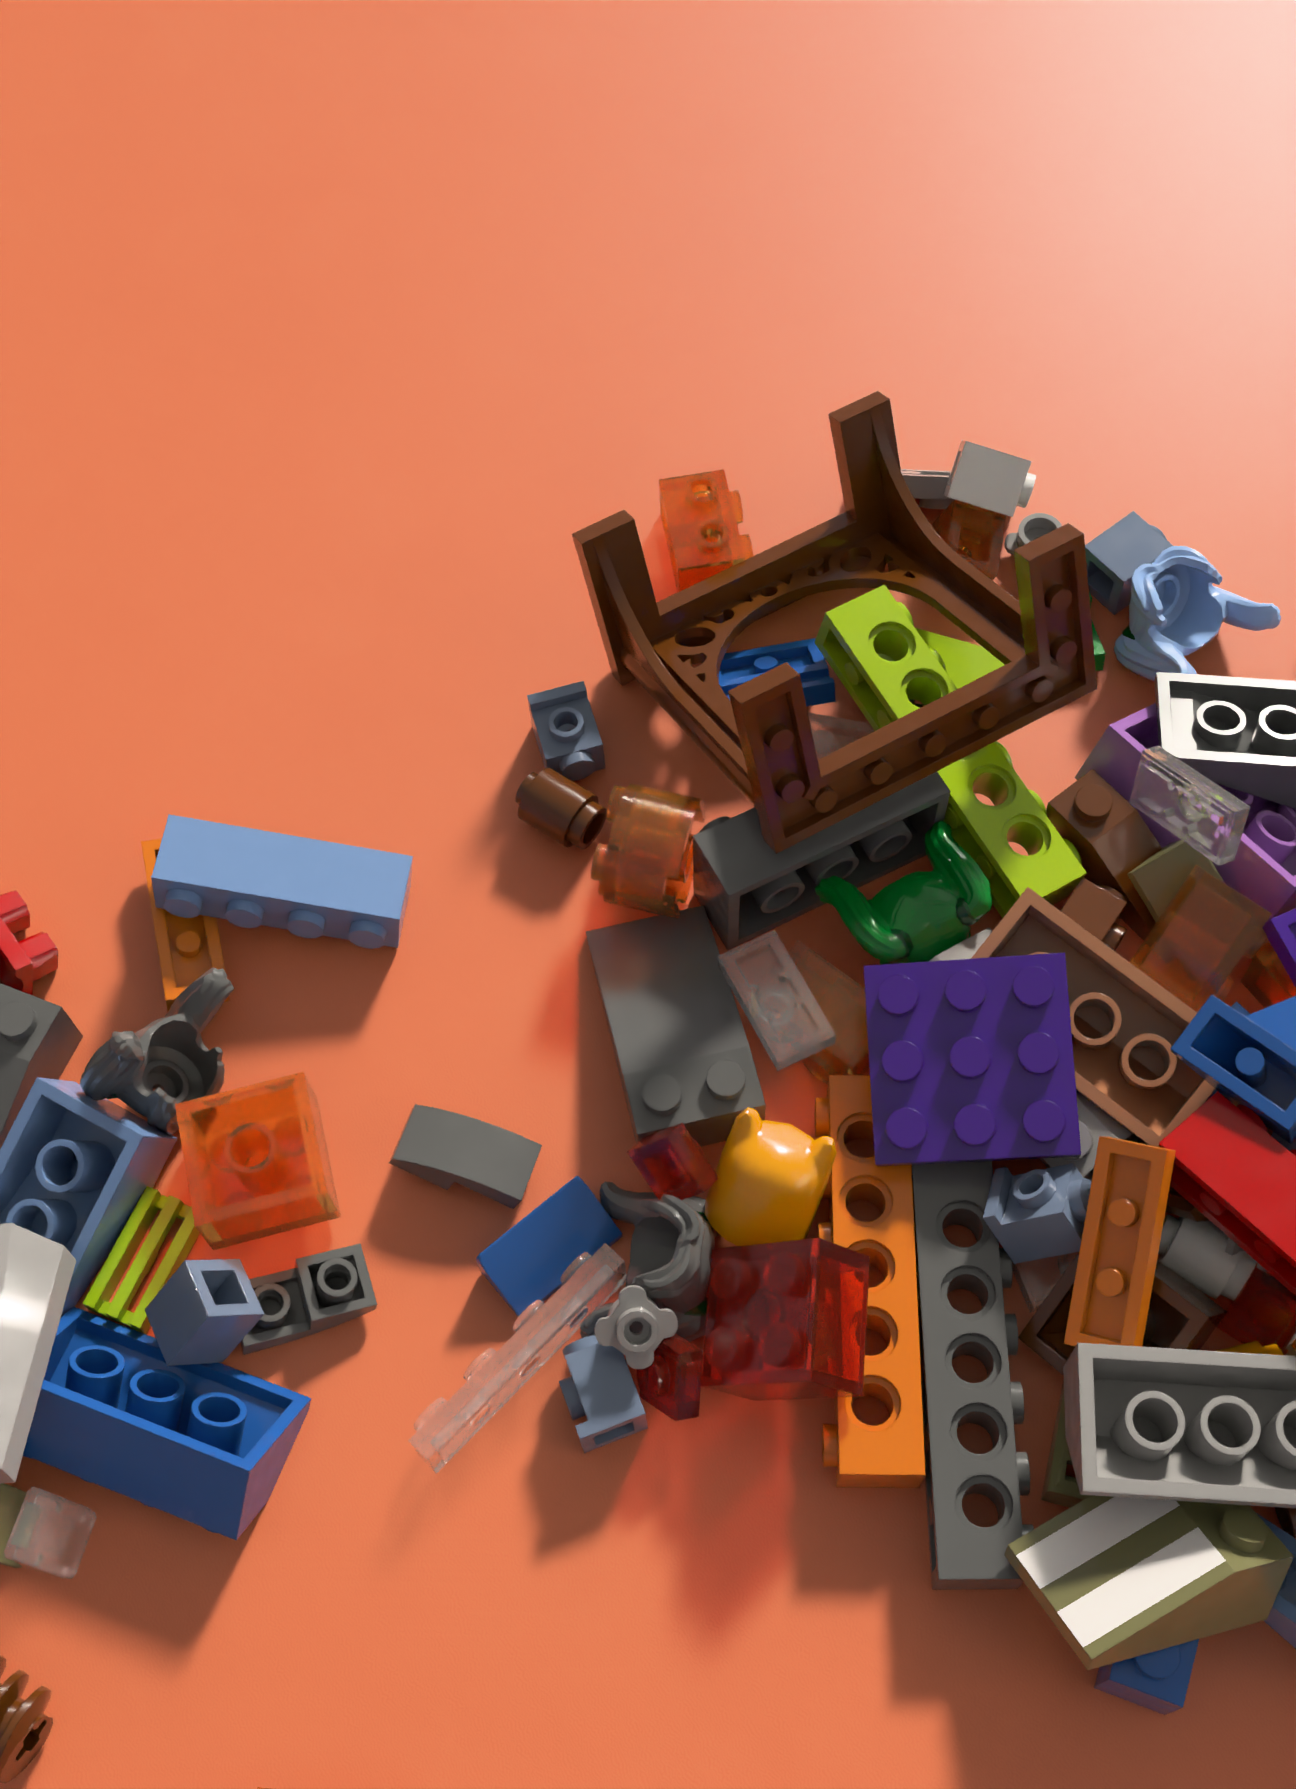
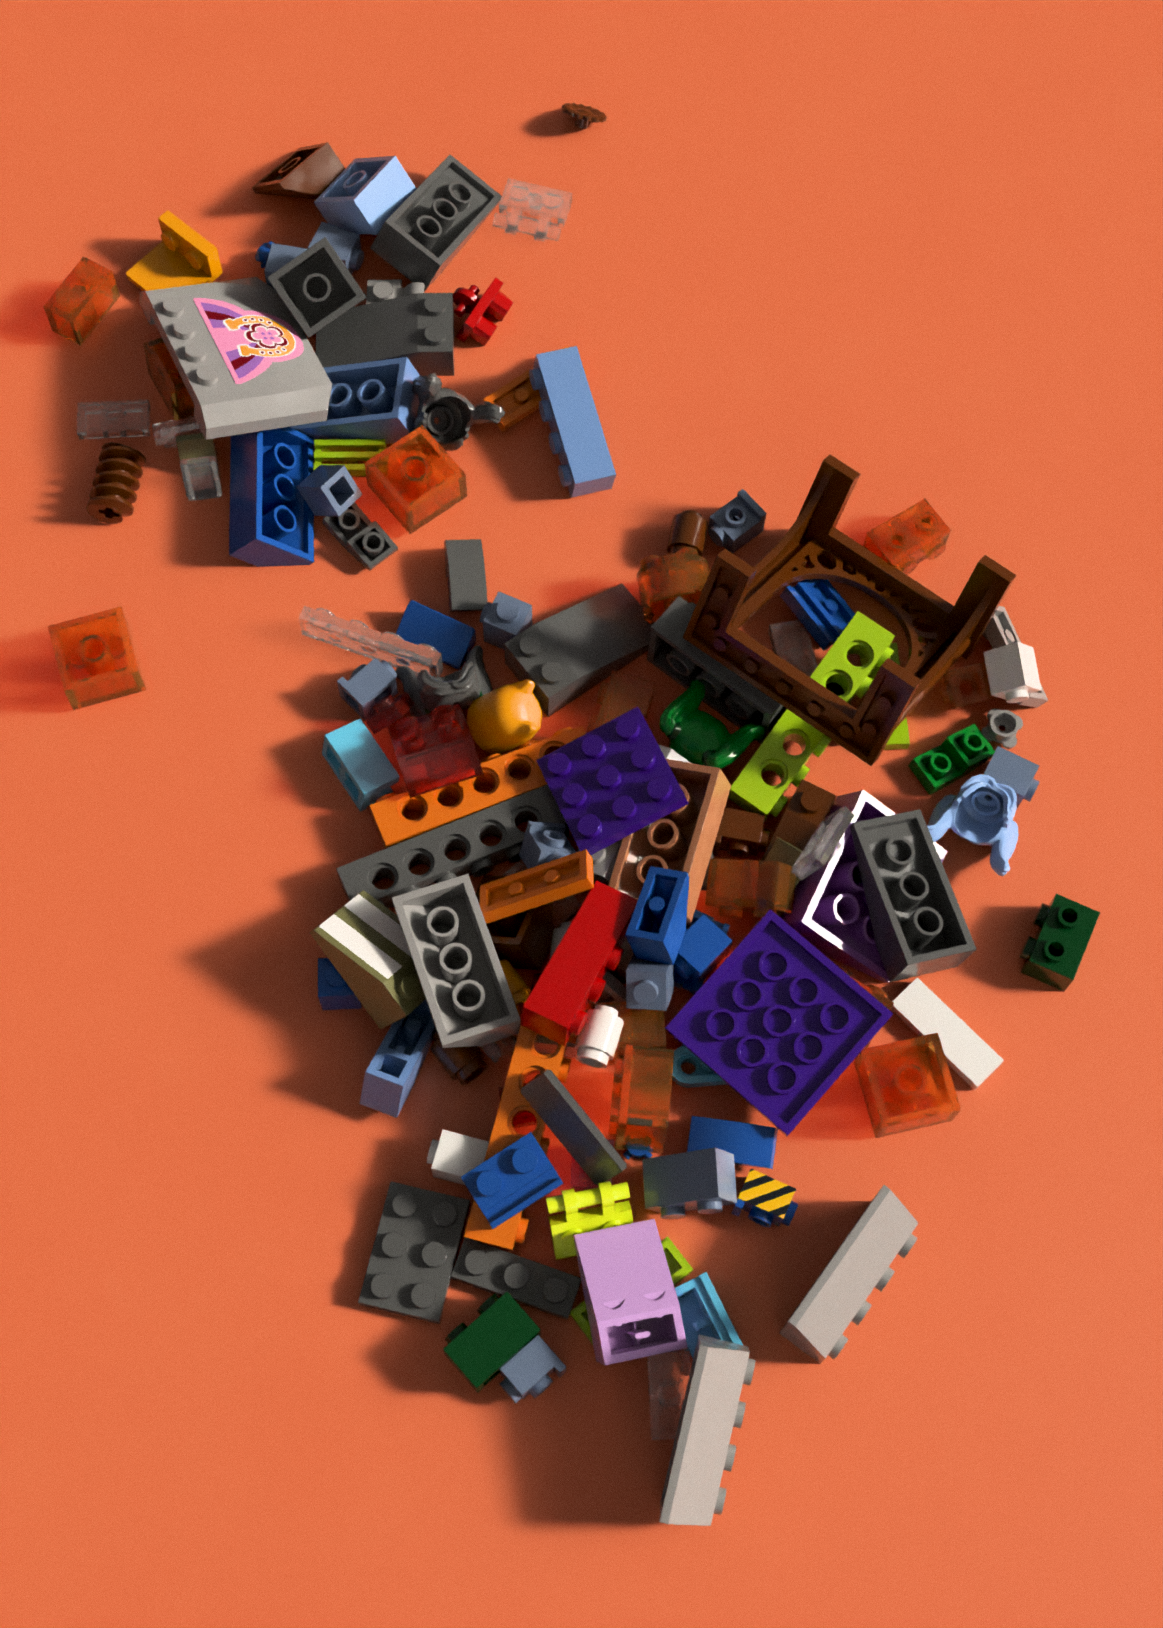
camera: 60 degrees right, 5 degrees up
light grey plate [594,1285,678,1369] -> none
clear red plate [627,1123,718,1200] -> none
clear plate [718,930,836,1071] -> none
none -> medium azure hinge [322,718,400,812]
none -> sand blue brick [480,592,532,650]

